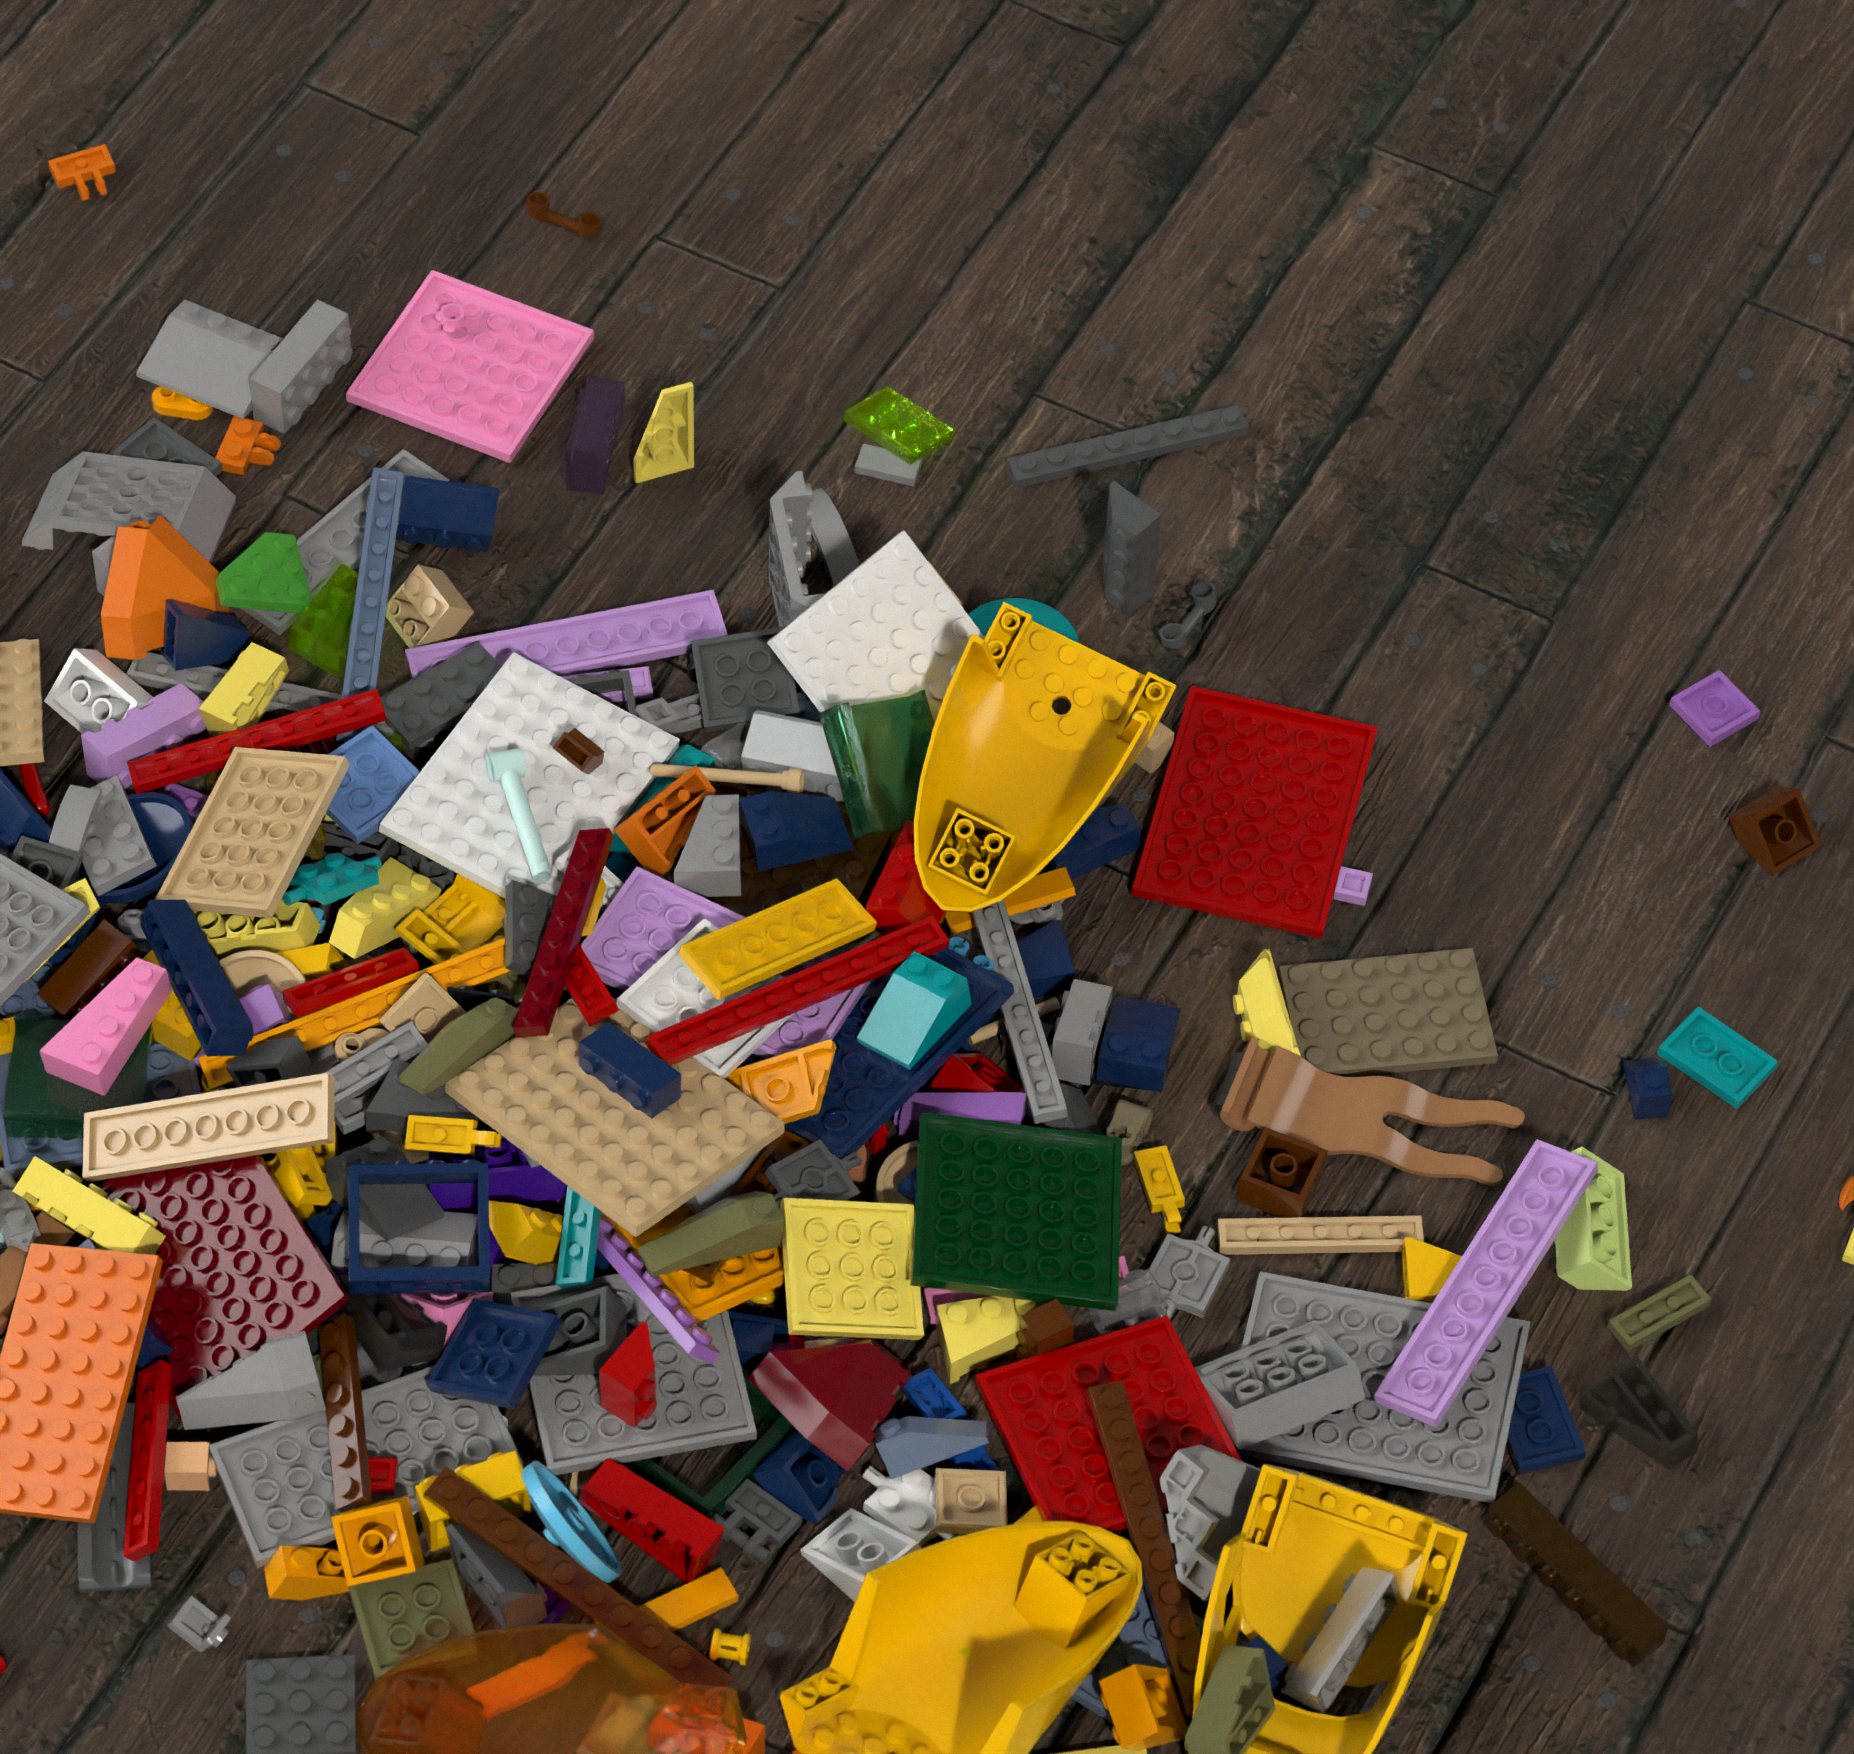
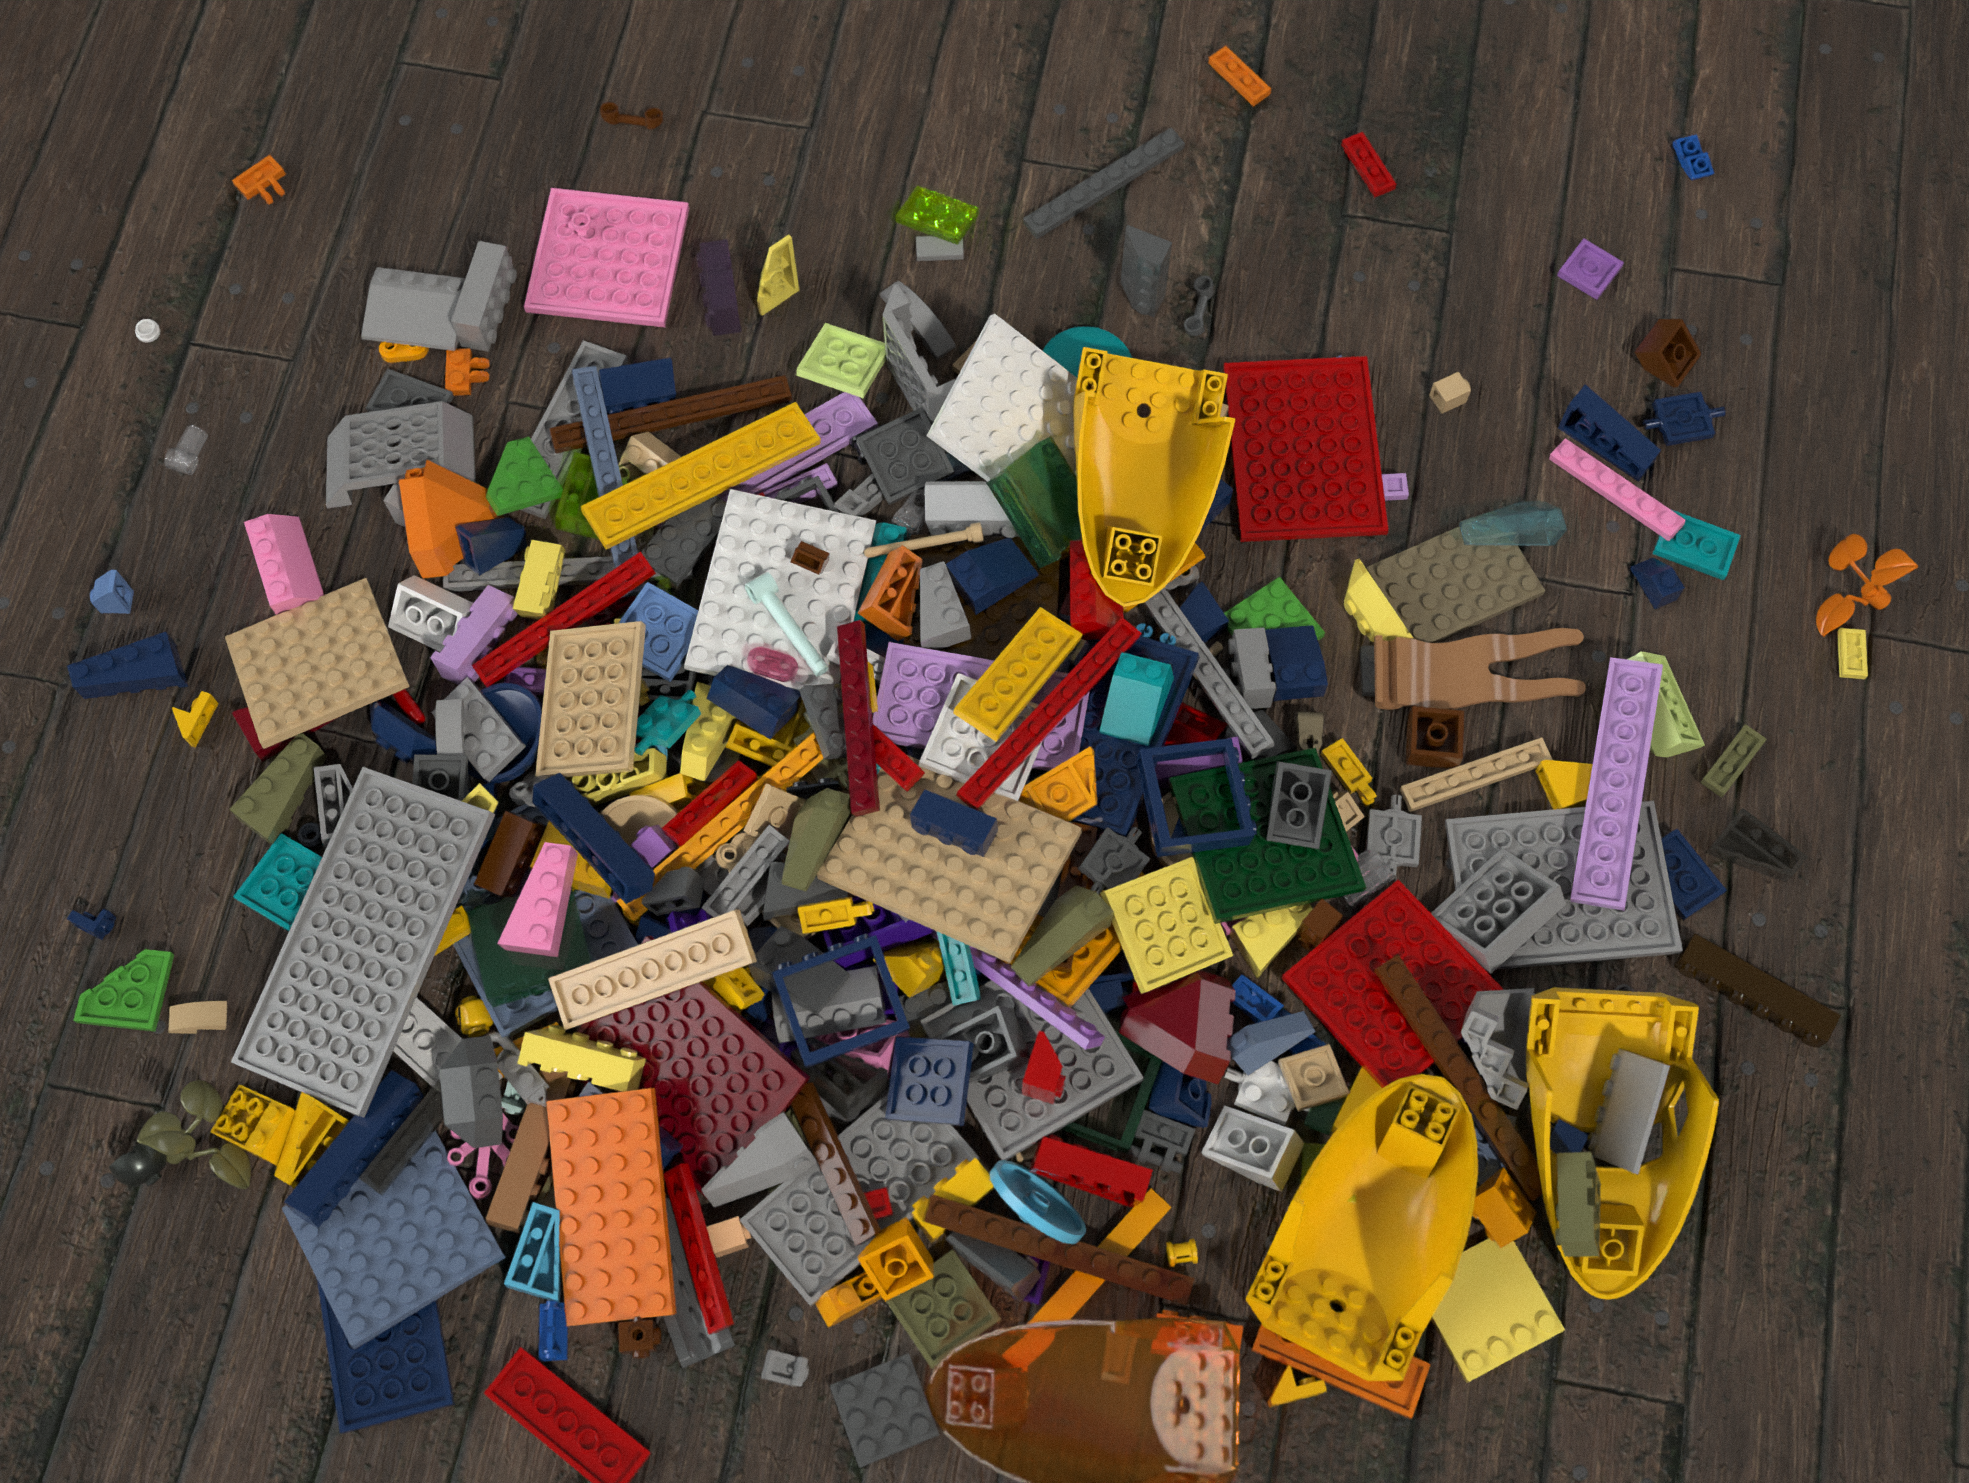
camera: 15 degrees left, 15 degrees up
none -> reddish brown plate [549,375,792,454]
none -> yellow plate [581,402,821,550]
none -> reddish brown brick [619,1316,661,1359]
none -> dark blue wedge [706,665,802,740]
none -> clear pink plate [747,647,798,682]
none -> yellowish green plate [797,323,886,398]
none -> dark blue window [1136,738,1257,857]
none -> orange plate [1208,46,1271,106]
none -> bright green plate [1224,577,1325,640]
none -> dark grey slope [1266,762,1332,849]
none -> tan bracket [1332,791,1364,831]
none -> red plate [1341,132,1396,197]
none -> tan brick [1430,372,1471,414]
none -> clear light blue wedge [1459,501,1567,546]
none -> bright pink plate [1549,438,1686,541]
none -> dark blue wedge [1558,384,1661,482]
none -> dark blue plate [1642,392,1726,446]

